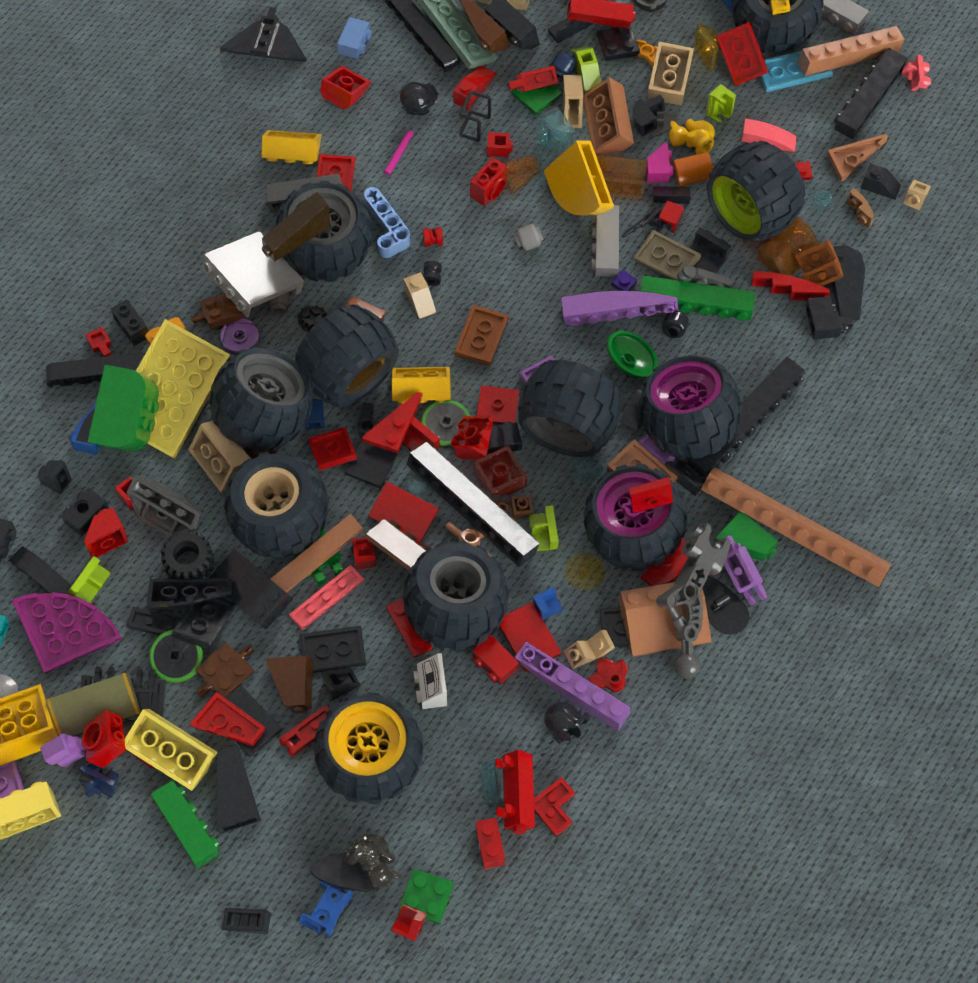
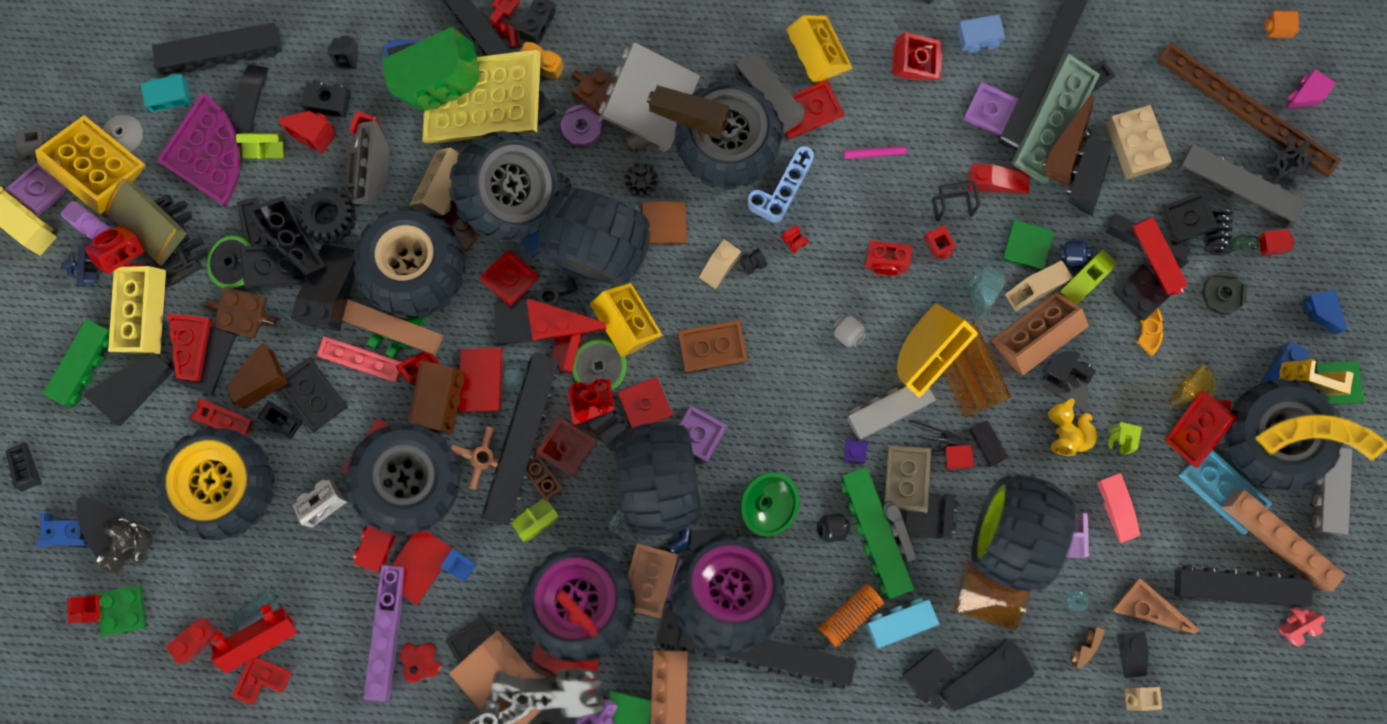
camera: 60 degrees right, 15 degrees up
black hair [400,82,438,116] -> none
clear orange wing [503,154,541,194] -> none
red hinge [507,66,558,92] -> none
black hair [544,702,590,743] -> none
medium lavender slope [561,291,678,326] -> none
tan slope [564,630,615,669] -> none
clear yellow piece [565,553,605,590] -> none
dark pink slope [646,143,673,183] -> none
tan brick [647,42,694,106] -> none
orange brick [673,152,713,187] -> none
red slope [751,271,830,301] -> none
red plate [794,161,813,180] -> none
dark orange slope [795,240,844,286] -> none
none -> red arm [496,23,519,49]
none -> dark blue arm [666,527,691,554]
none -> orange piece [818,584,884,648]
none -> medium azure brick [866,597,939,648]
none -> medium lavender plate [963,82,1018,137]

